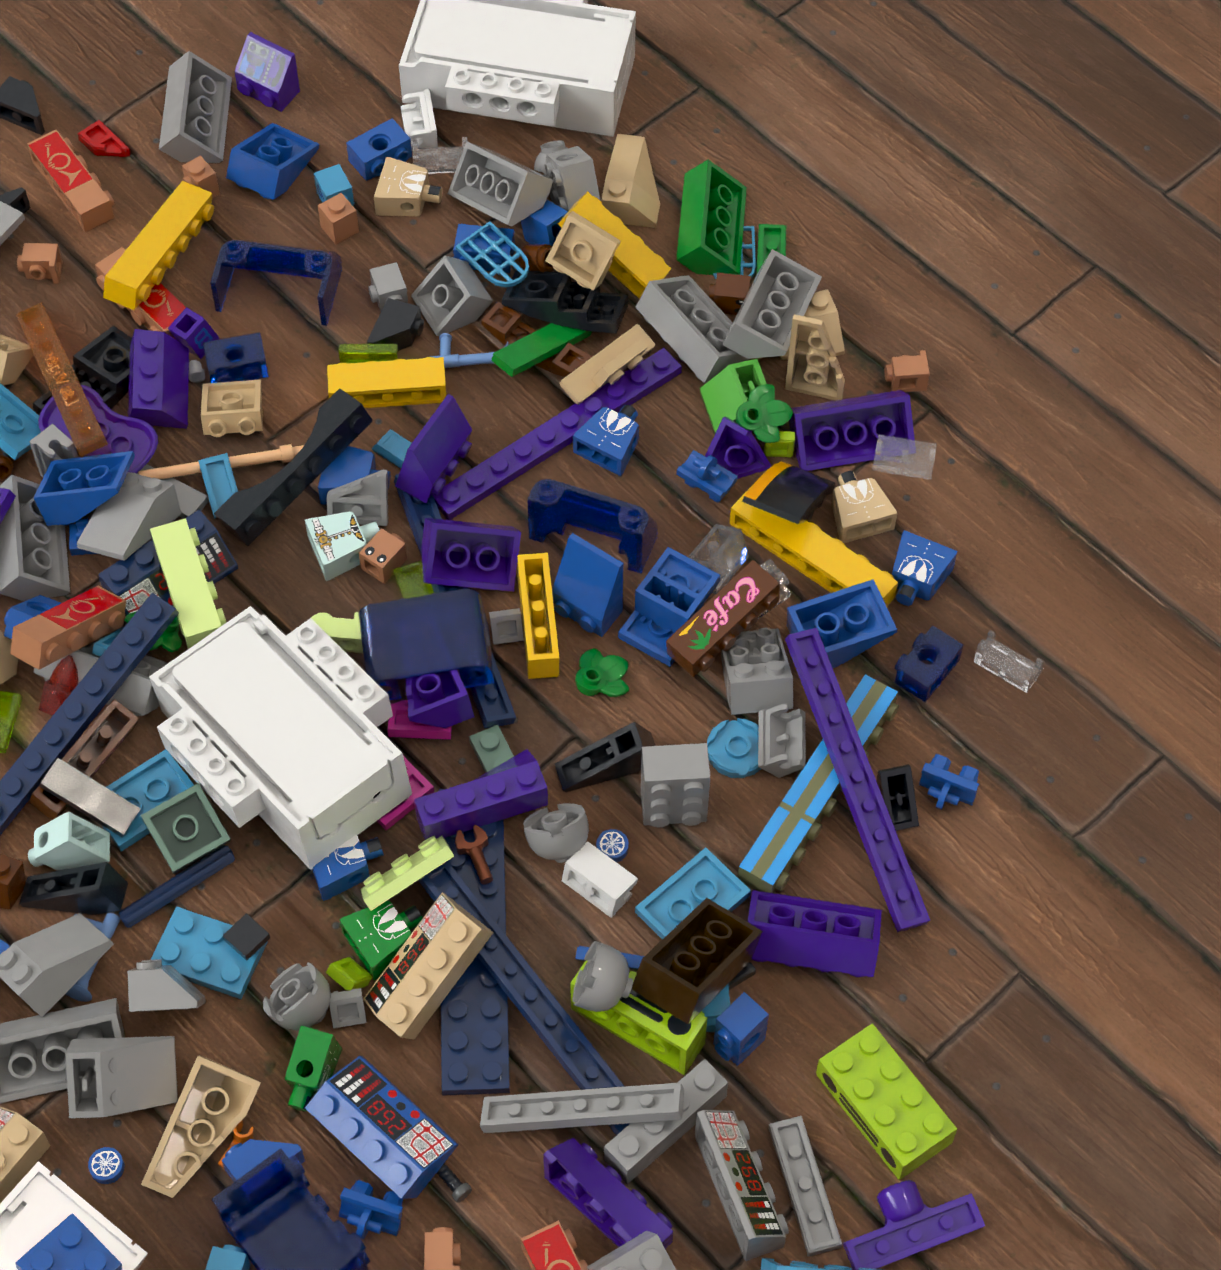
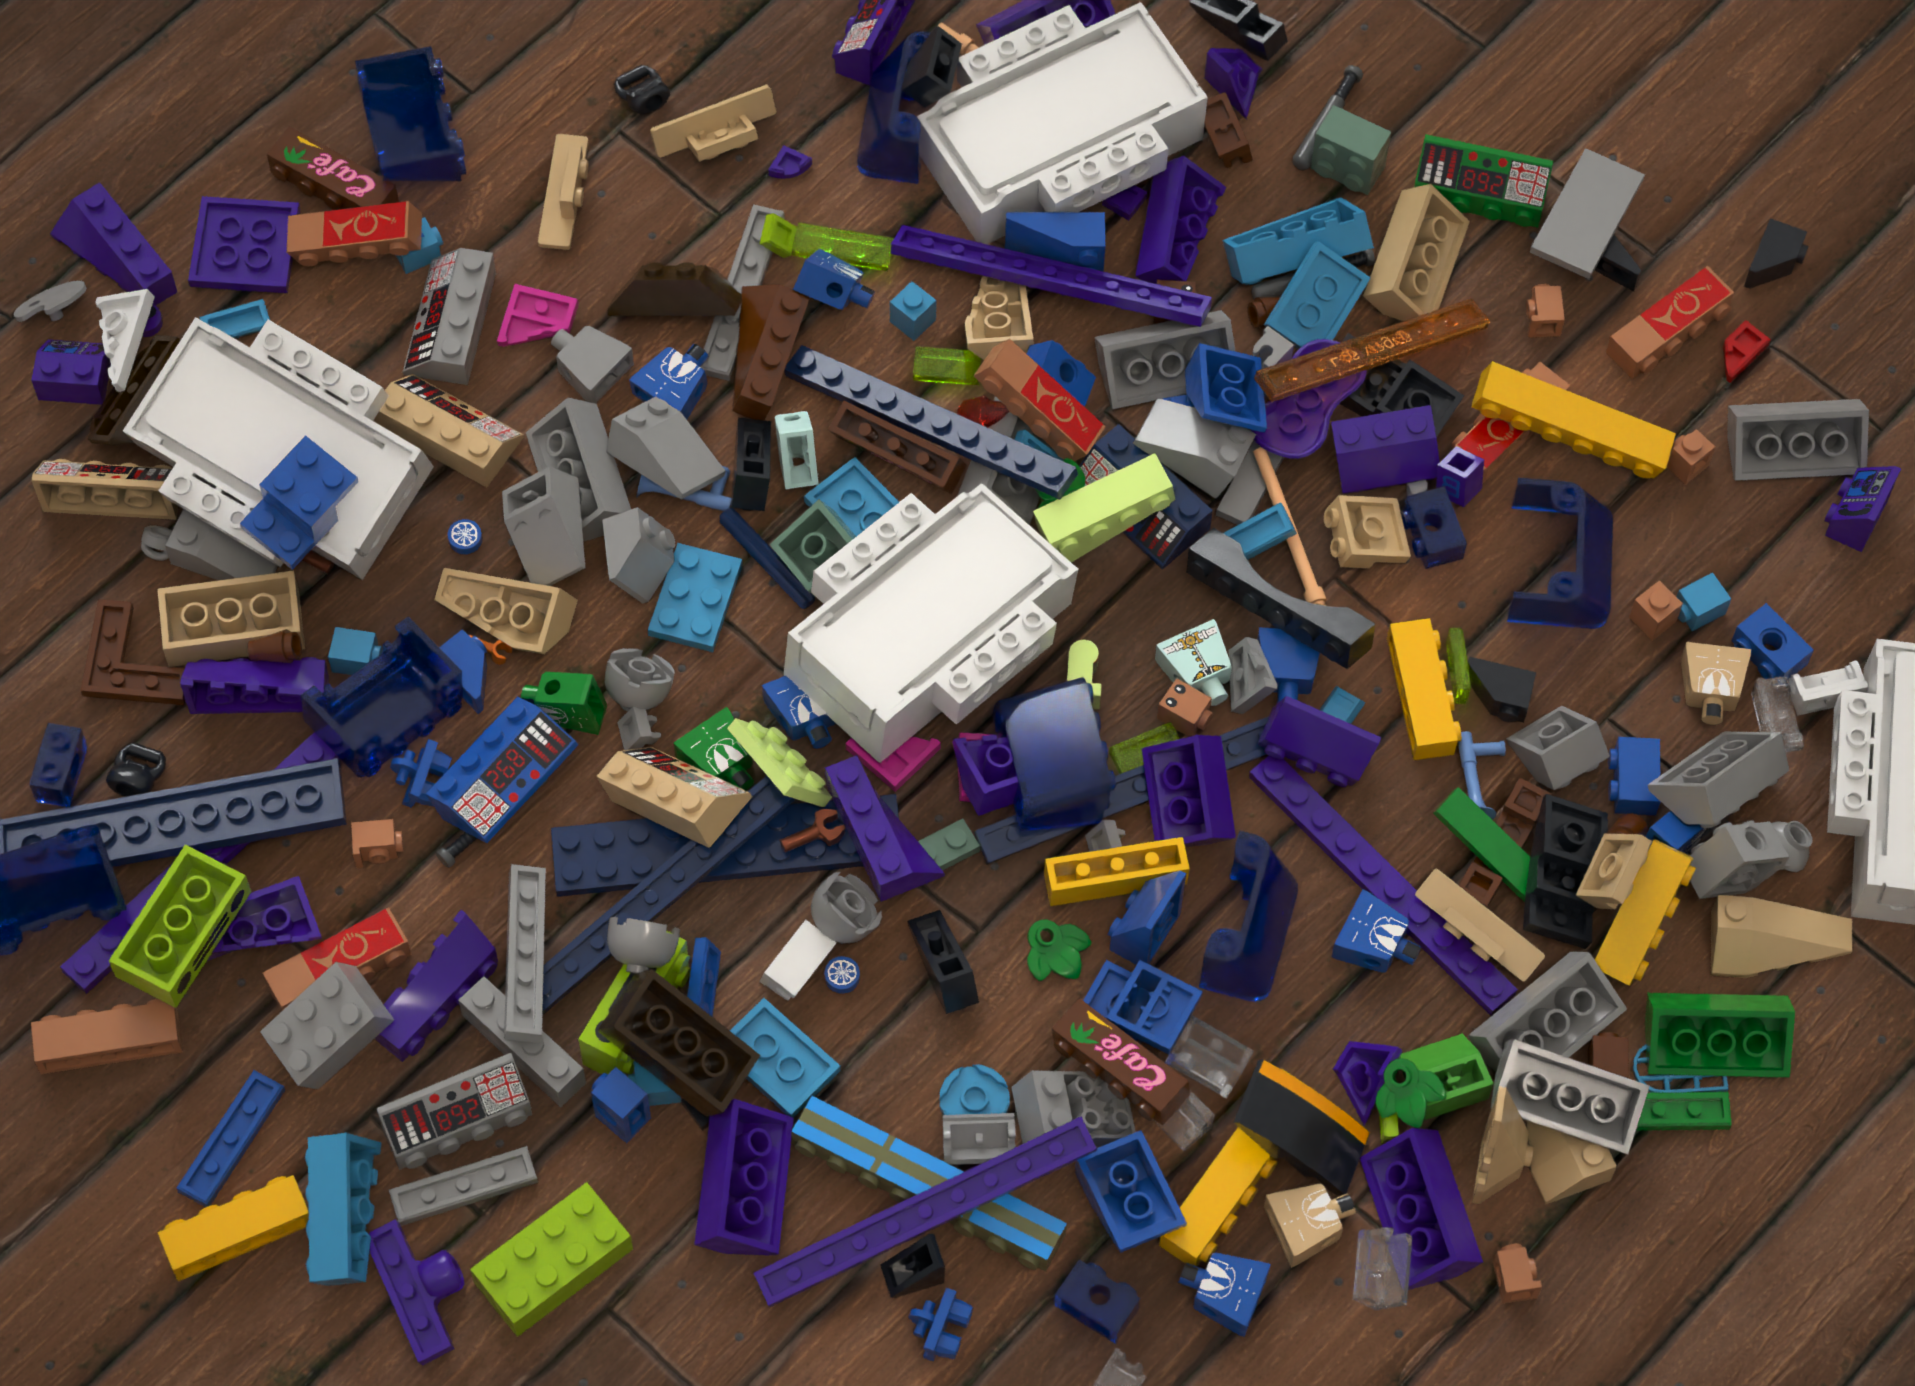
camera: 85 degrees right, 5 degrees up
tile [39,758,141,837] -> none
black tile [223,913,270,961] -> none
blue slope [226,123,320,200] -> none
lime tile [326,957,372,991] -> none
light grey brick [368,262,408,311] -> none
dark azure window [456,221,529,287] -> none
light grey brick [641,743,710,827] -> none
blue hips [676,450,738,503] -> none

